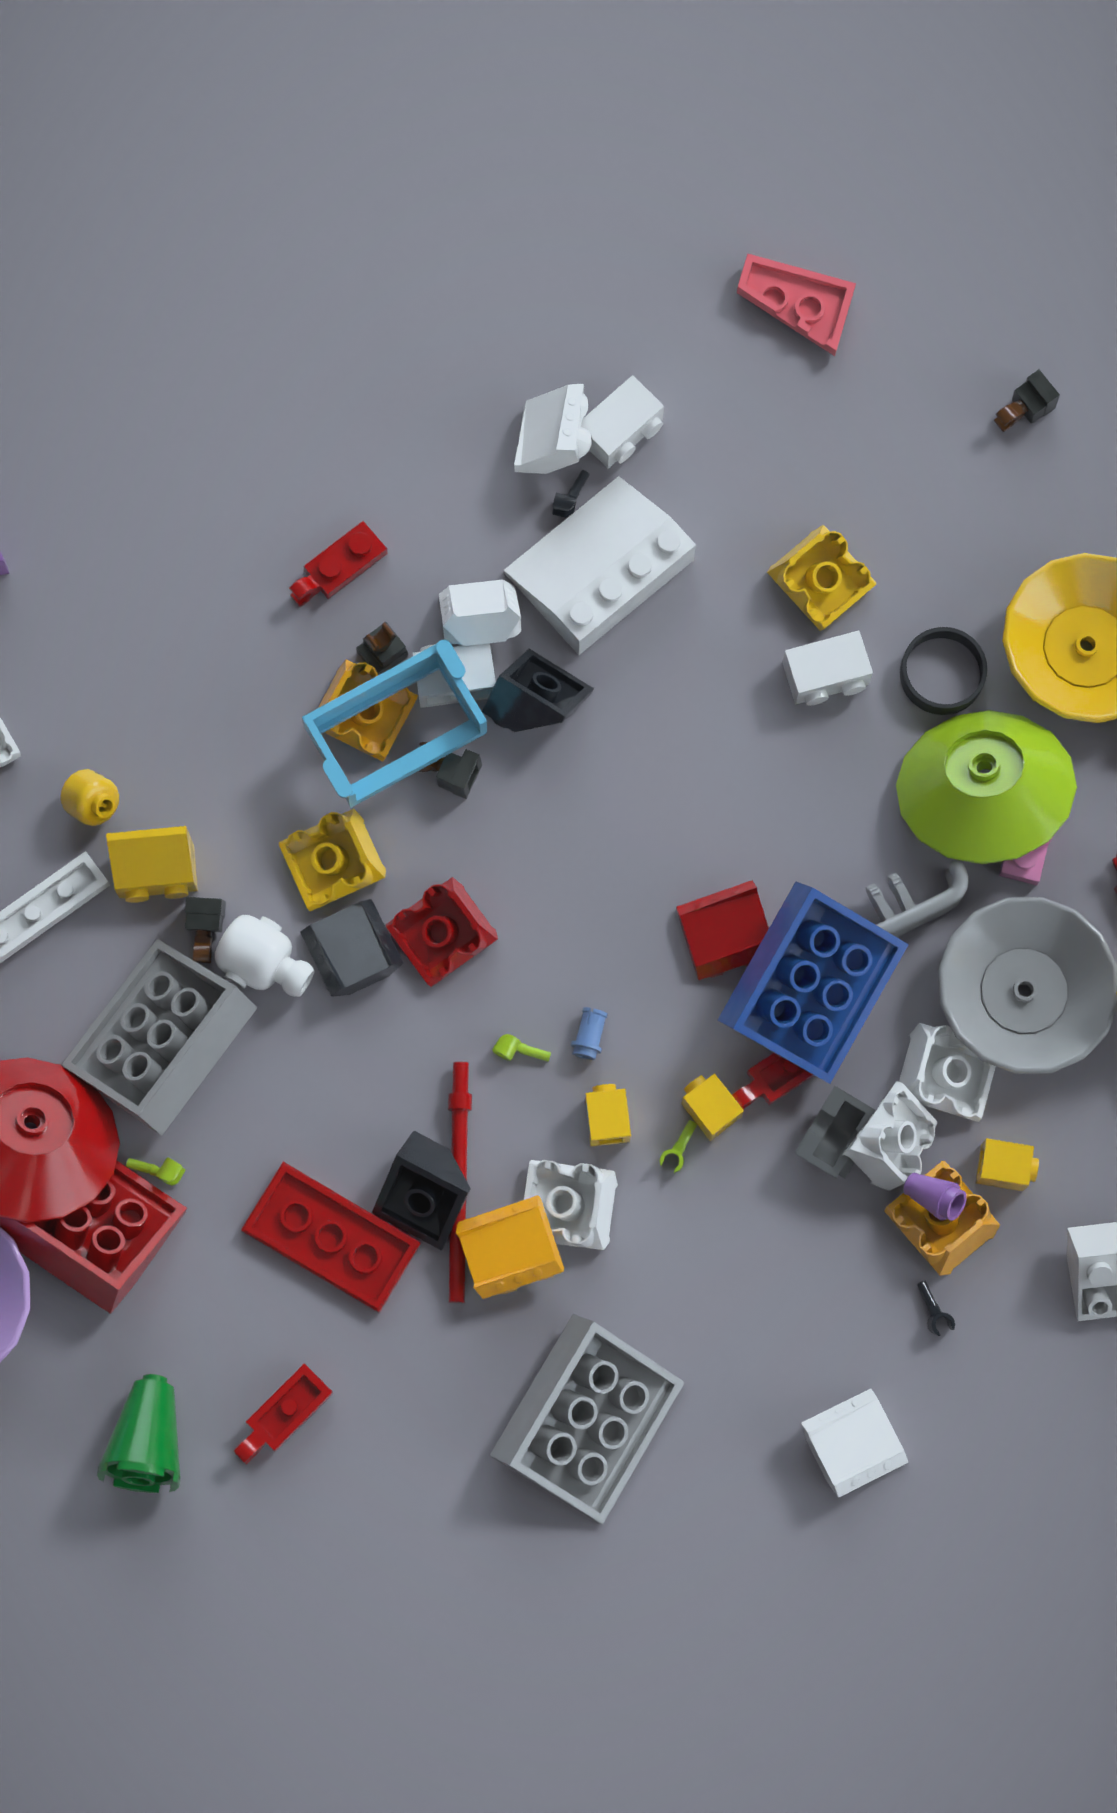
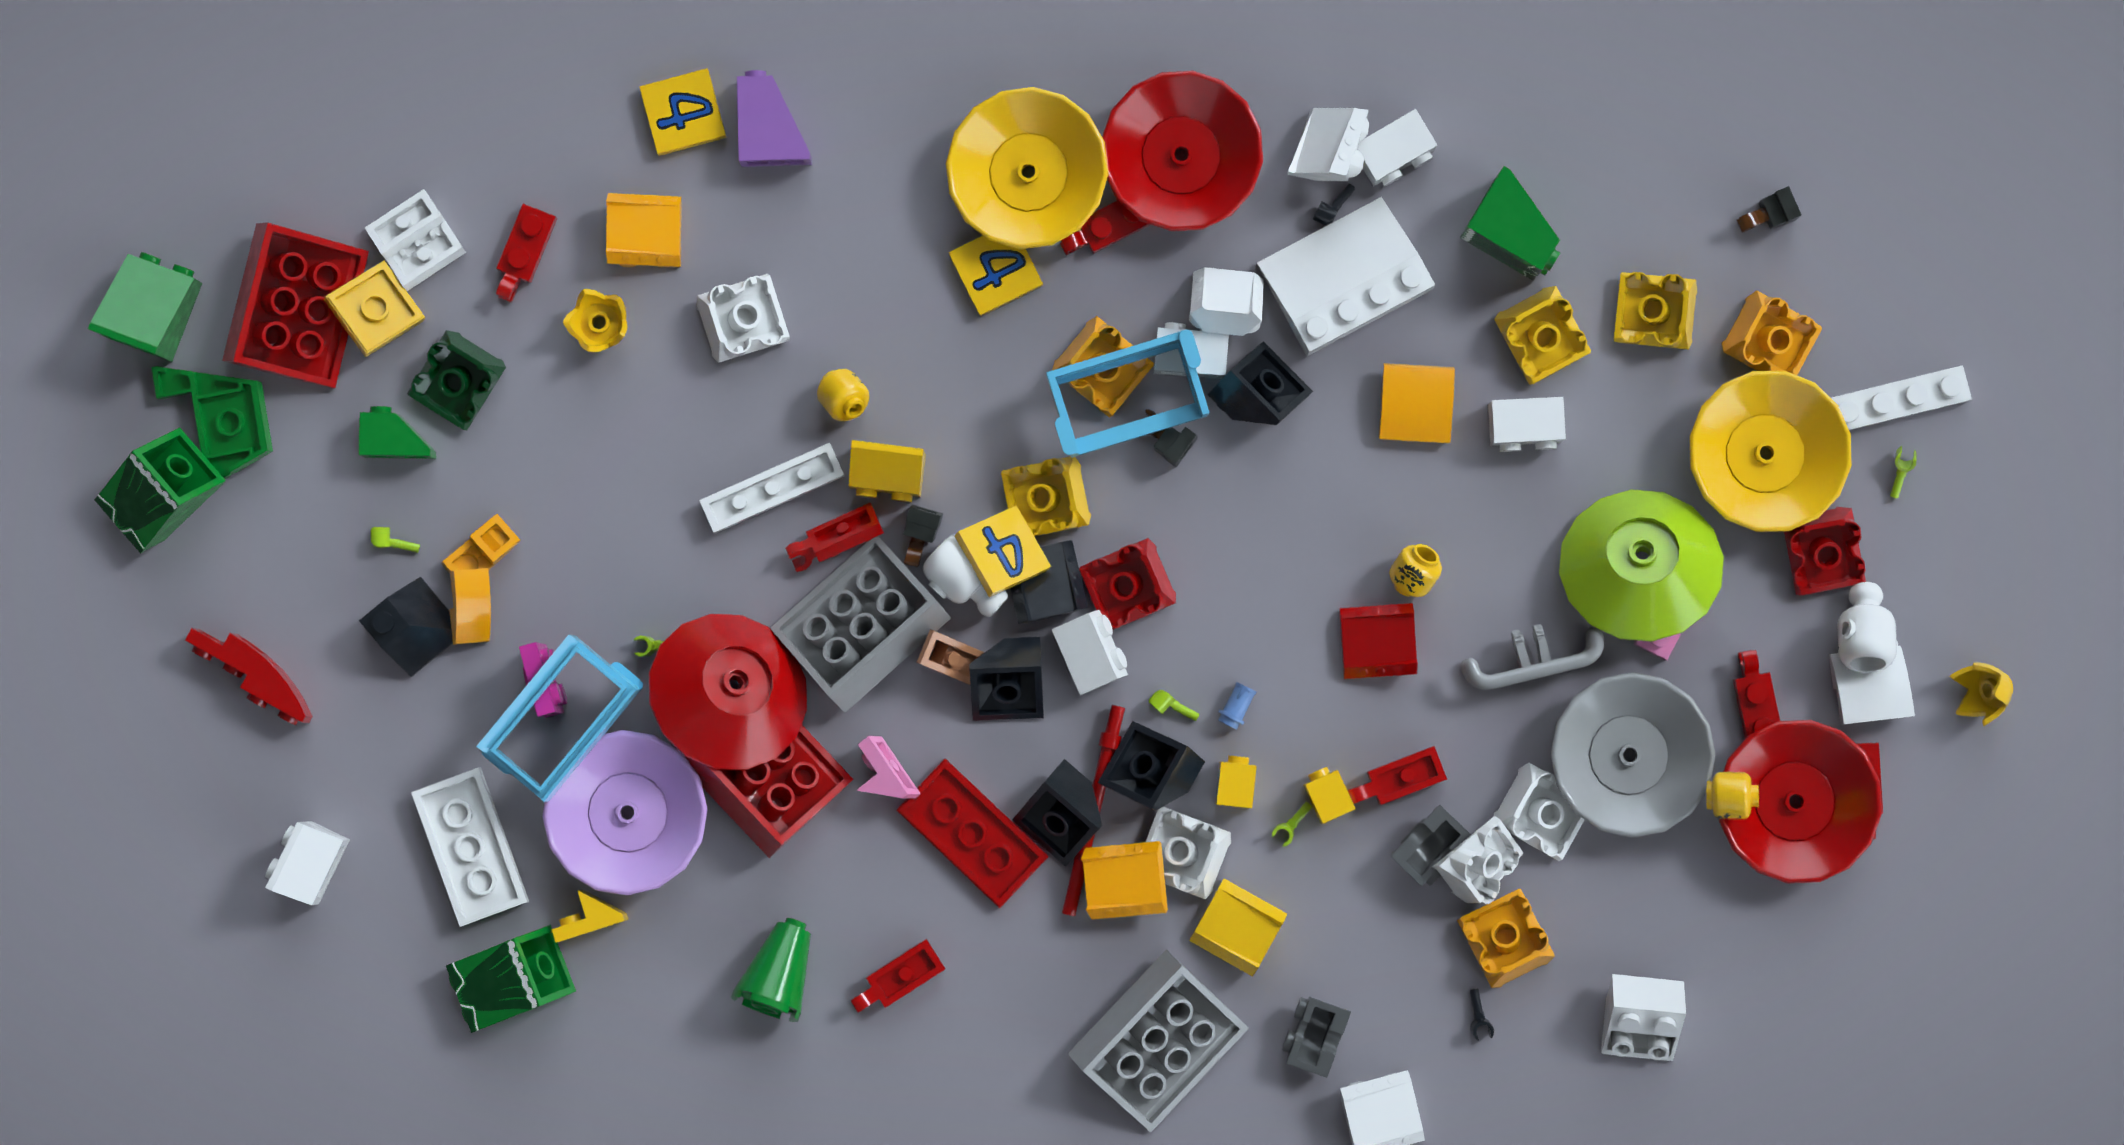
camera: 15 degrees right, 10 degrees up
lime hand [126,1157,186,1186] -> none
pearl dark grey piece [356,622,408,675] -> none
blue slope [717,881,909,1084] -> none
coral wing [737,254,856,356] -> none
black tyre [900,627,987,715] -> none
medium lavender cone [904,1172,966,1221] -> none
yellow brick [975,1138,1039,1191] -> none
none -> red plate [785,502,884,572]
none -> bright pink slope [857,736,921,798]
none -> nougat slope [916,629,985,685]
none -> yellow dish [946,87,1108,249]
none -> yellow tile [948,236,1043,317]
none -> yellow tile [954,505,1051,597]
none -> black slope [969,637,1044,721]
none -> white brick [1052,610,1128,695]
none -> black slope [1098,721,1205,811]
none -> red dish [1102,70,1263,231]
none -> yellow slope [1189,878,1287,977]
none -> dark grey cylinder [1282,997,1351,1078]
none -> light orange slope [1379,363,1455,443]
none -> yellow head [1389,544,1442,597]
none -> green slope [1460,166,1561,280]
none -> yellow slope [1614,272,1698,350]
none -> light orange slope [1722,290,1822,375]

